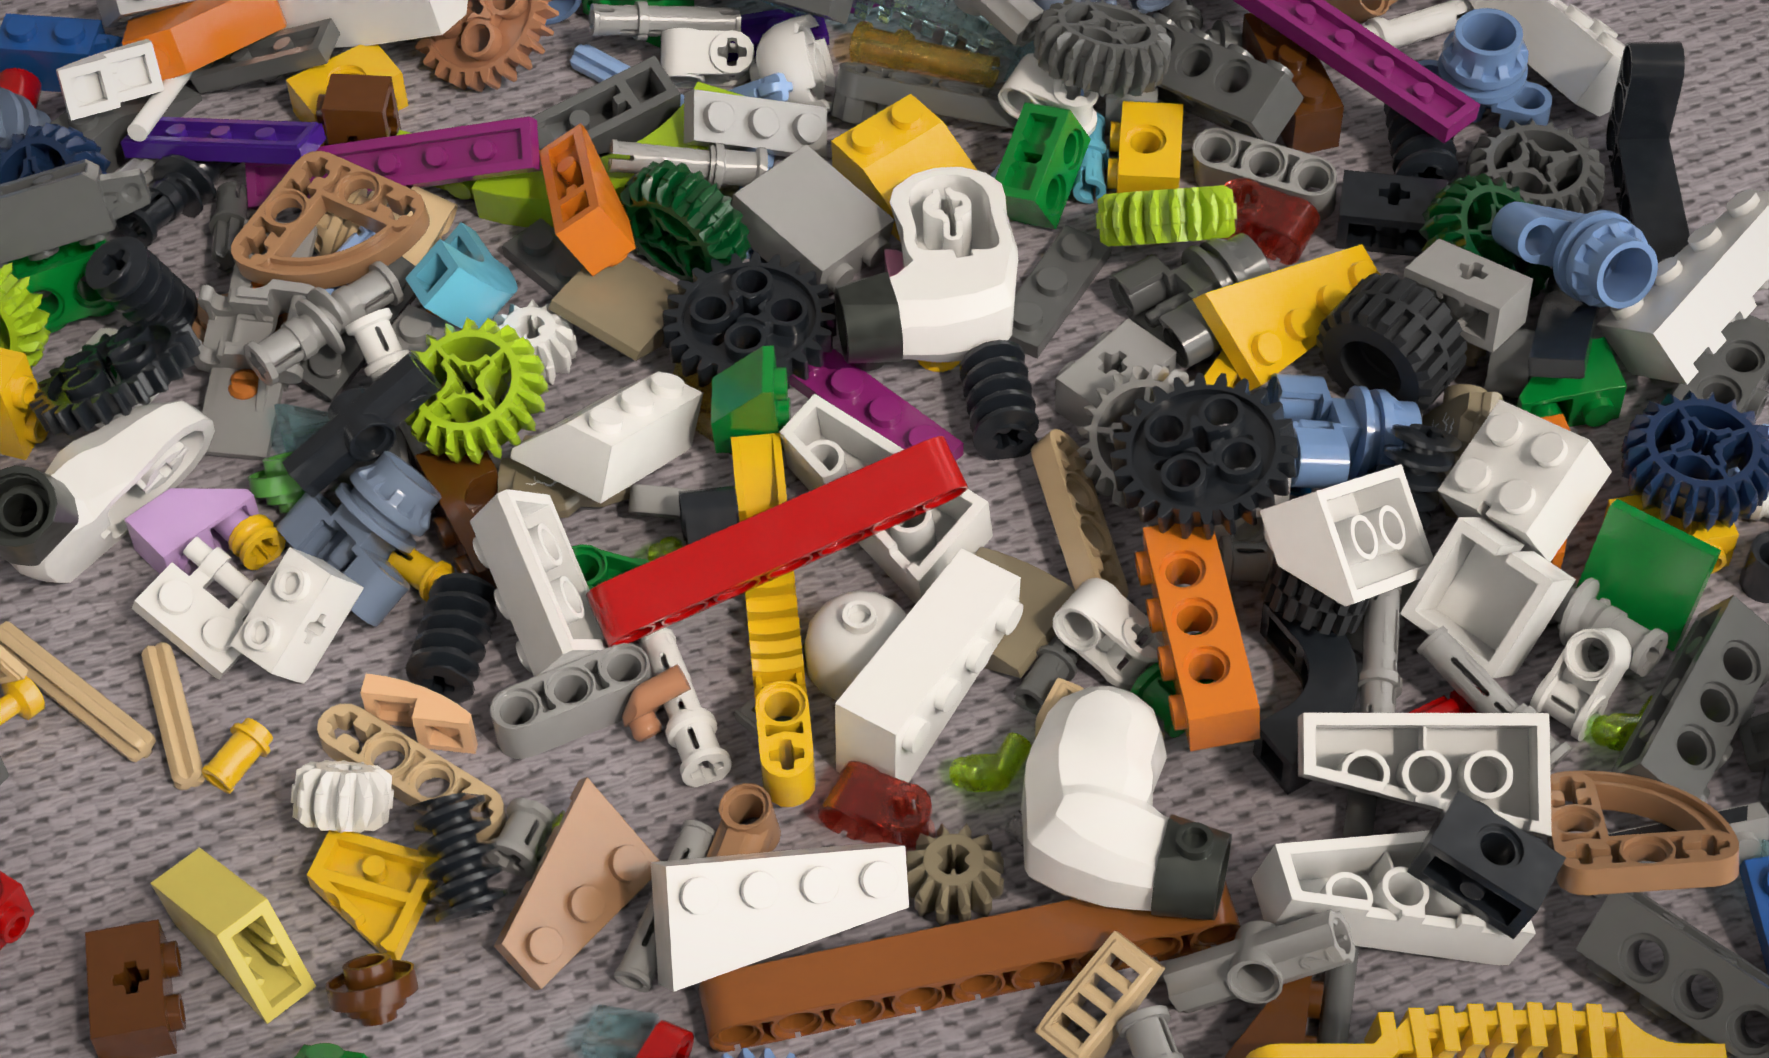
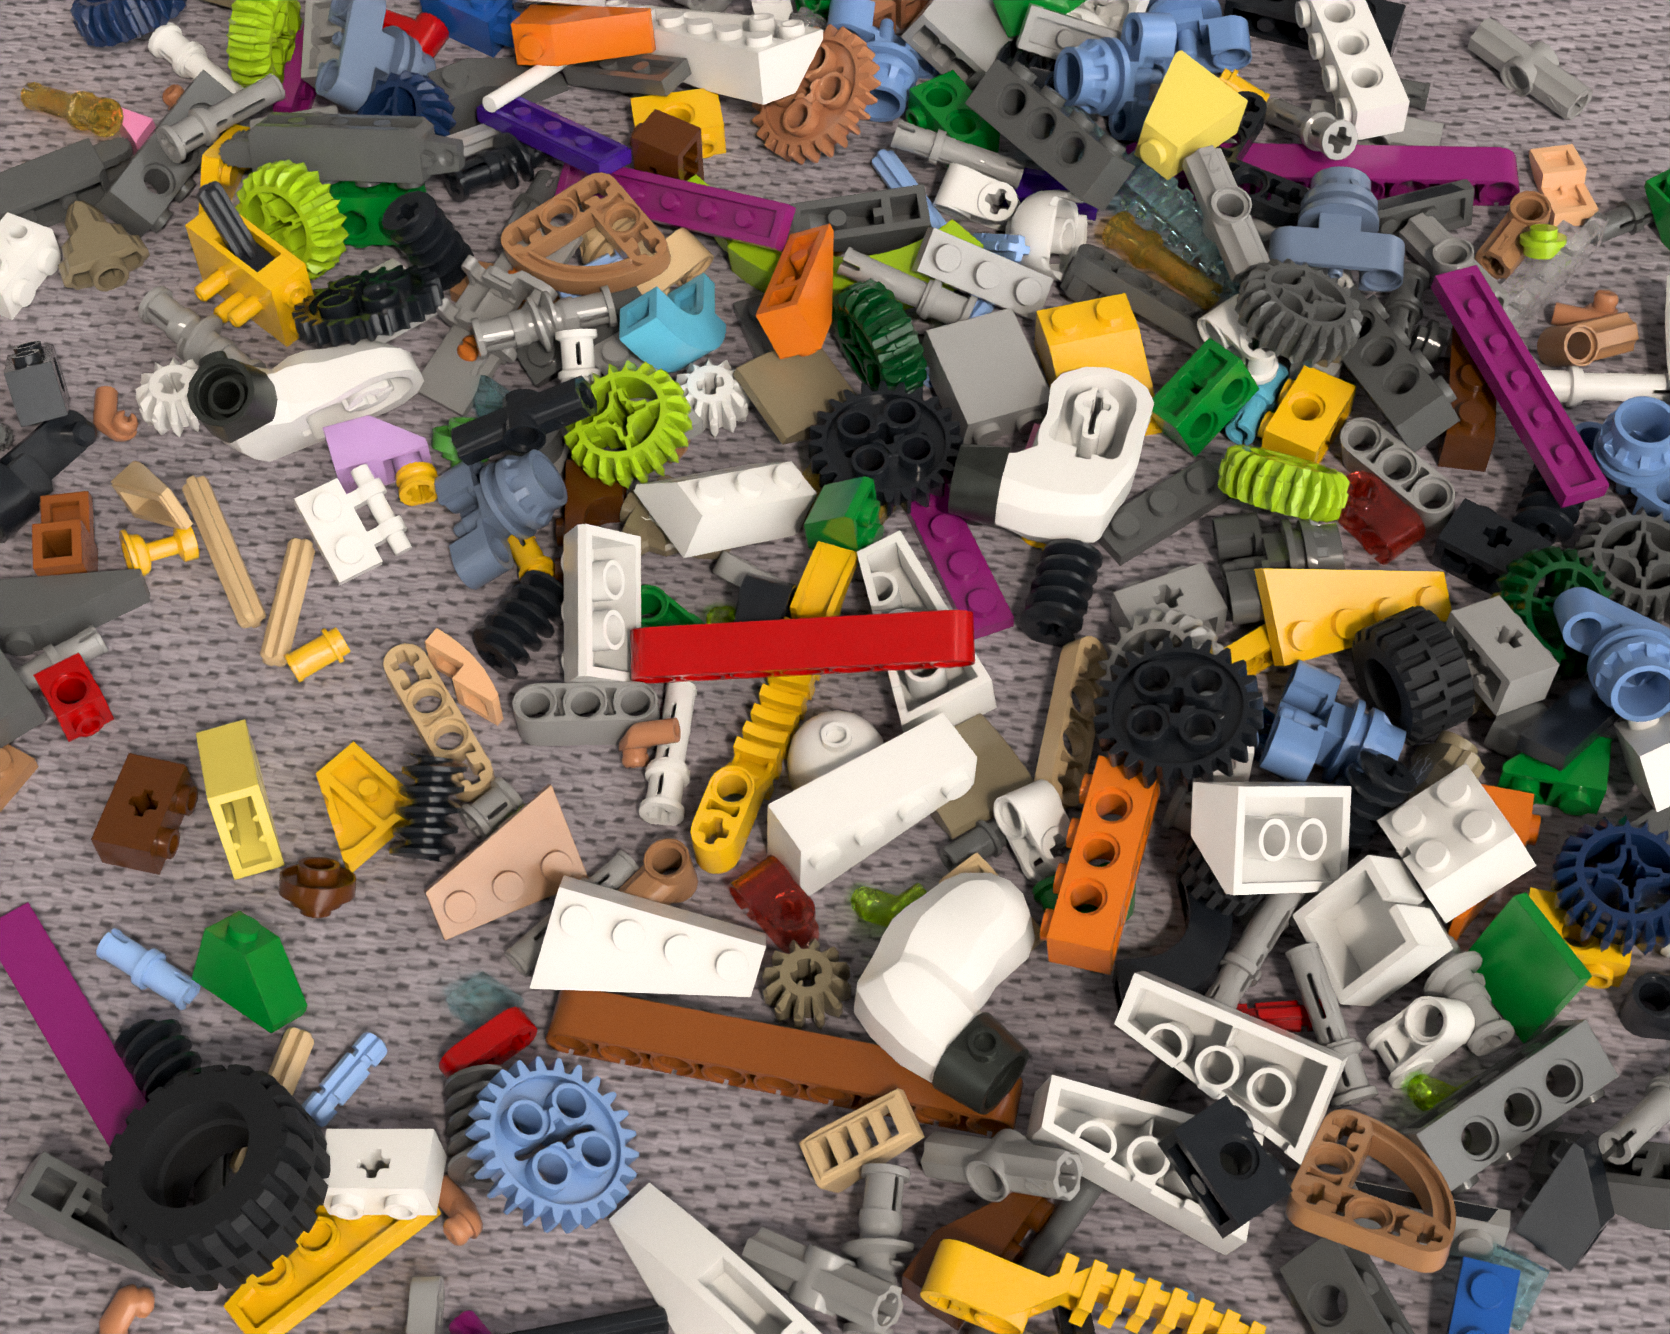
camera: 25 degrees right, 5 degrees up
white slope [56,39,165,120] -> none
white brick [230,547,364,684] -> none
white gear [291,760,394,833] -> none

